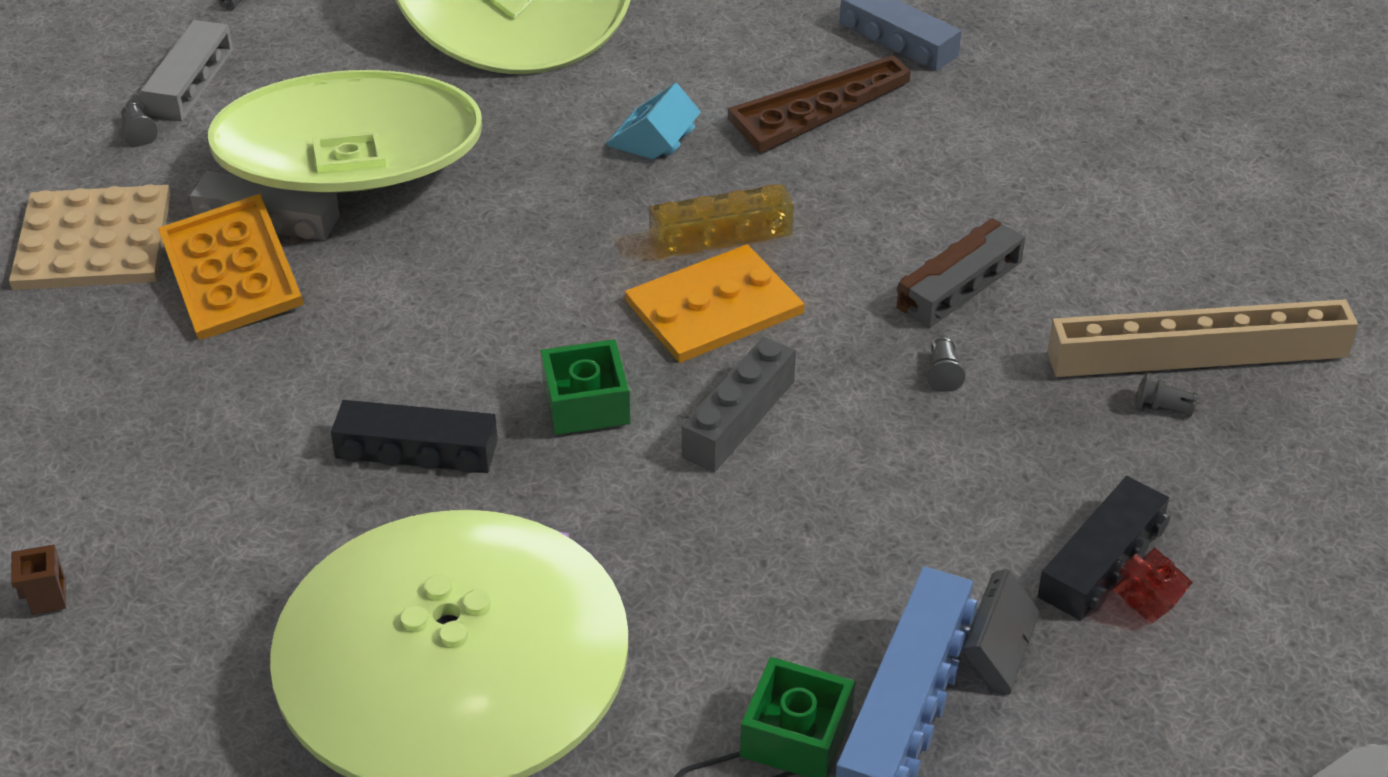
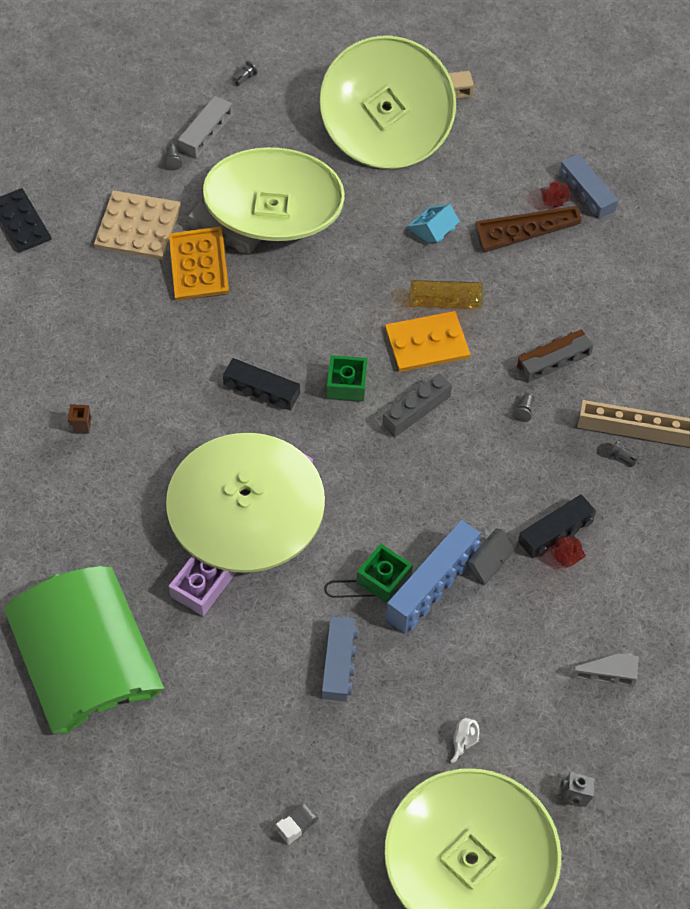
camera: 15 degrees right, 15 degrees up
none -> clear red brick [541,181,570,207]

